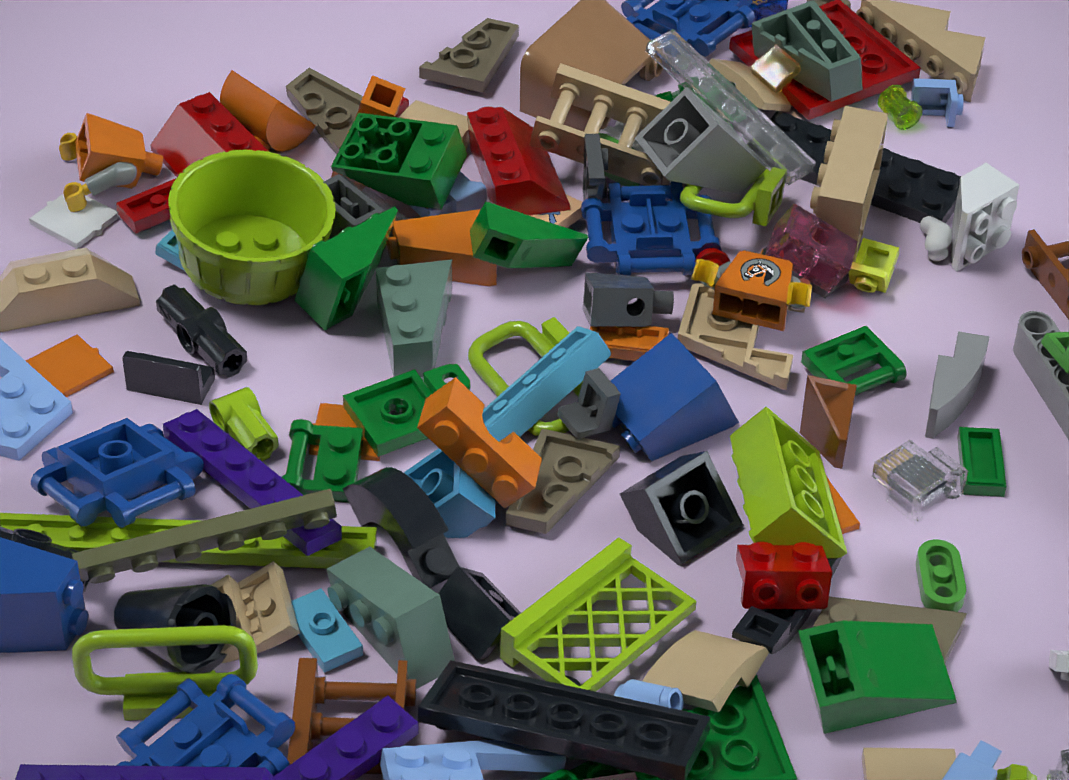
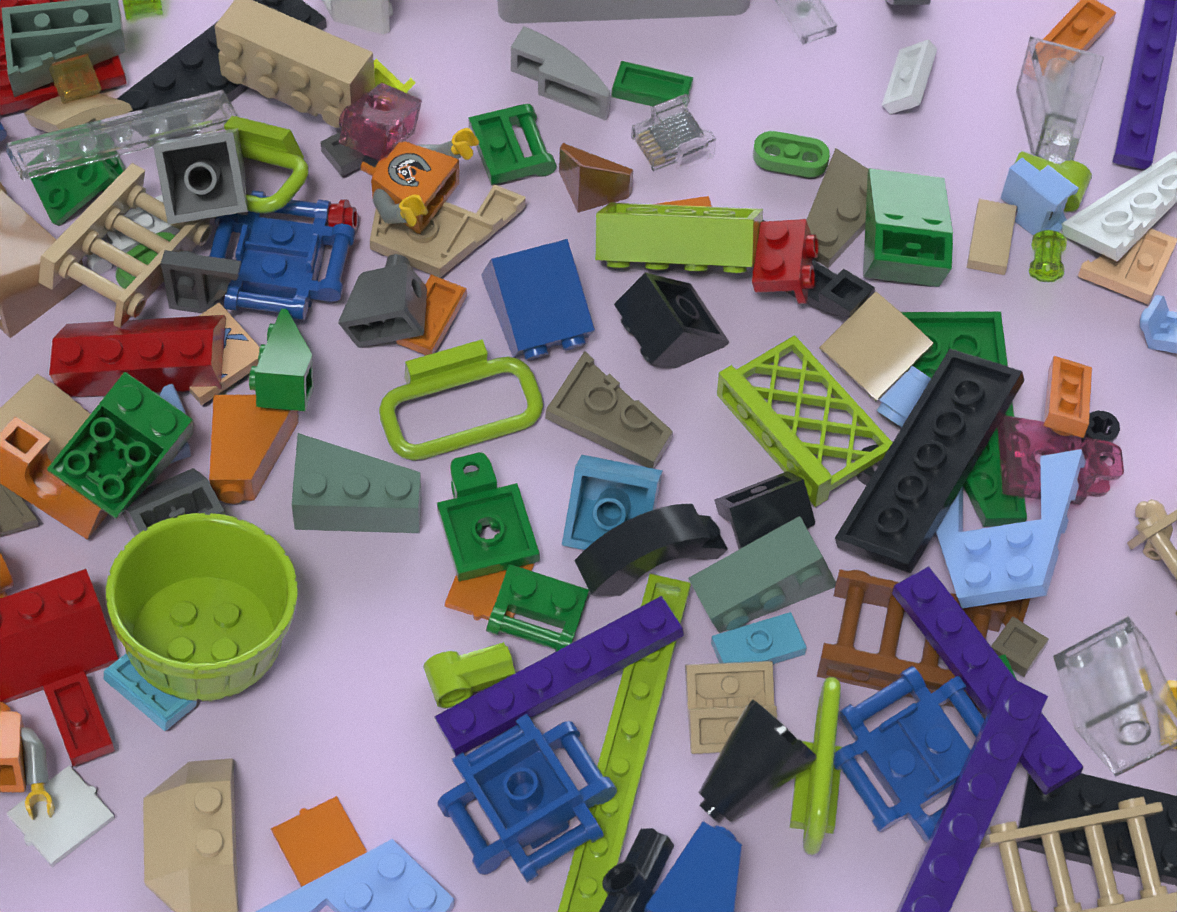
camera: 80 degrees left, 15 degrees up
olive plate [72,489,337,584] -> none
black panel [122,351,215,405] -> none
black piece [156,284,247,378] -> none
green slope [295,206,398,330] -> none
orange arch [417,377,542,508] -> none
medium azure slope [482,326,611,441] -> none
dark grey bracket [557,368,621,439] -> none
white arm [920,216,952,261] -> none

